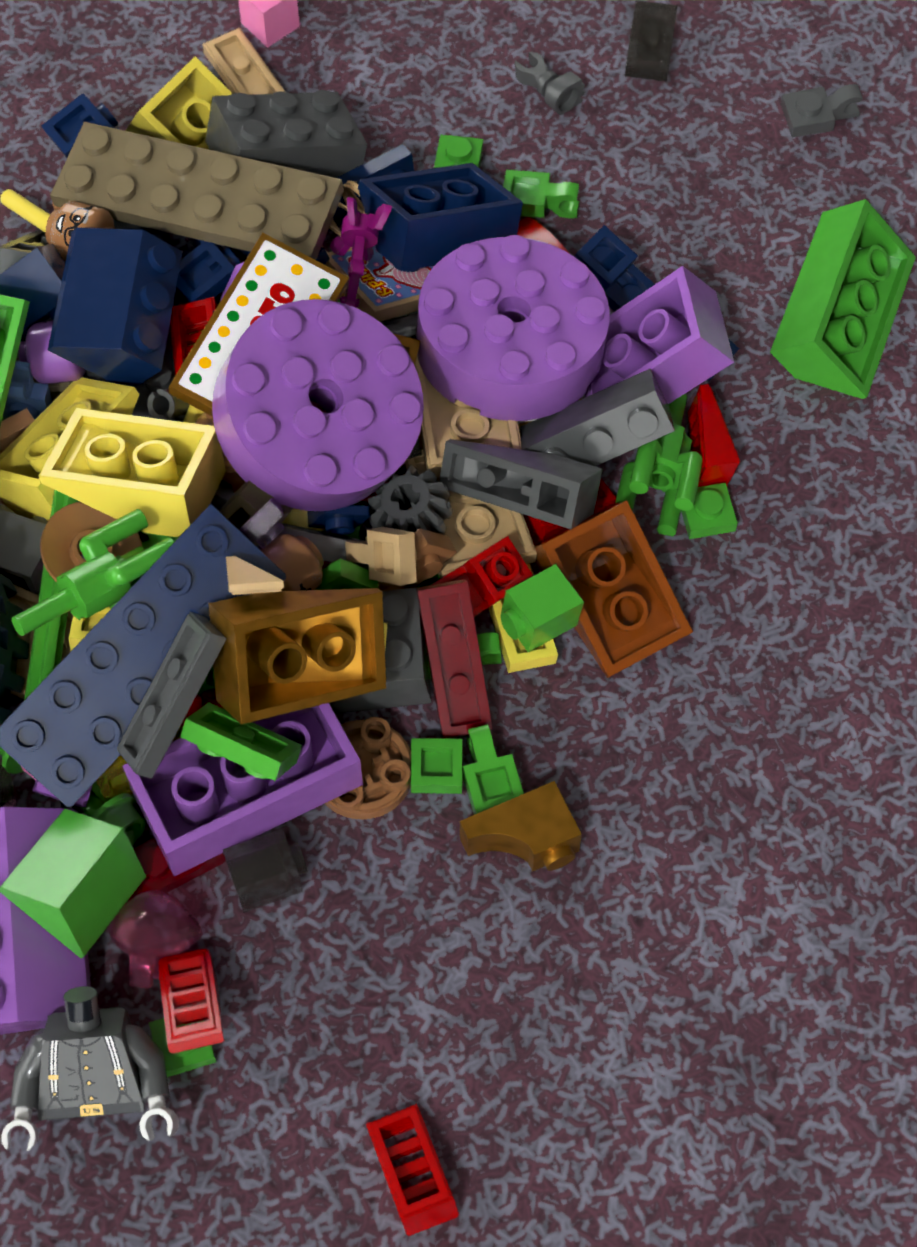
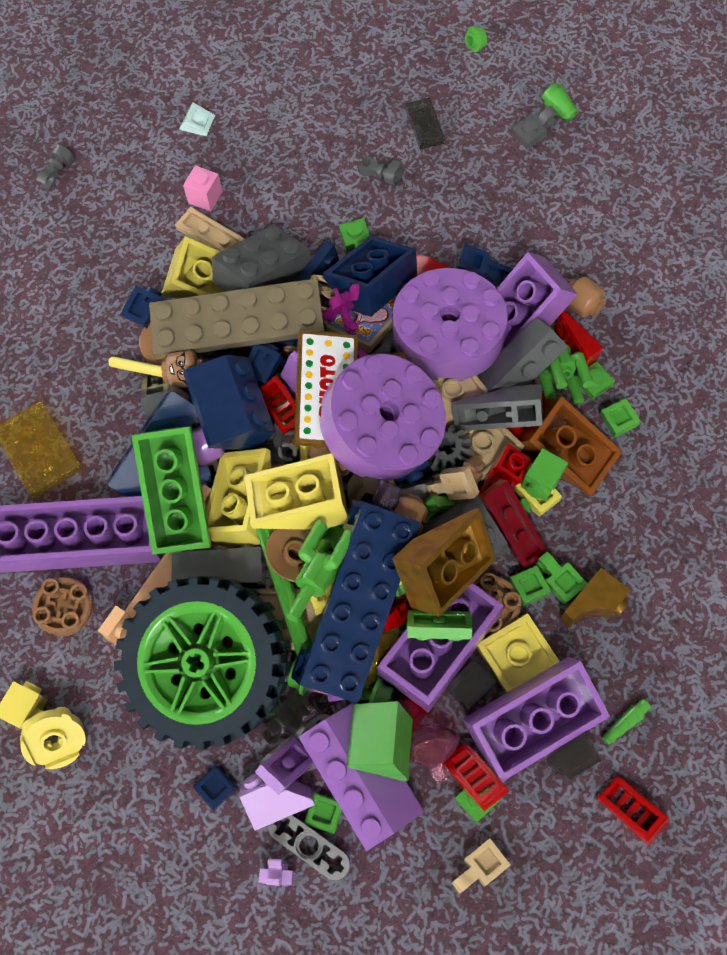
camera: 20 degrees left, 5 degrees up
dark grey torso [1,986,179,1151] -> none
dark grey tile [117,611,227,779] -> none
tan slope [226,556,284,595] -> none
bright green plate [503,169,579,218] -> none
bright green slope [770,199,916,399] -> none
none -> tan plate [452,838,511,894]
none -> medium lavender brick [462,657,610,782]
none -> light yellow plate [477,614,560,693]
none -> bright green cone [542,83,578,122]
none -> clear smoke brick [546,732,601,780]
none -> medium nougat head [567,277,606,318]
none -> bright green plate [600,398,641,438]
none -> bright green animal [601,699,651,745]

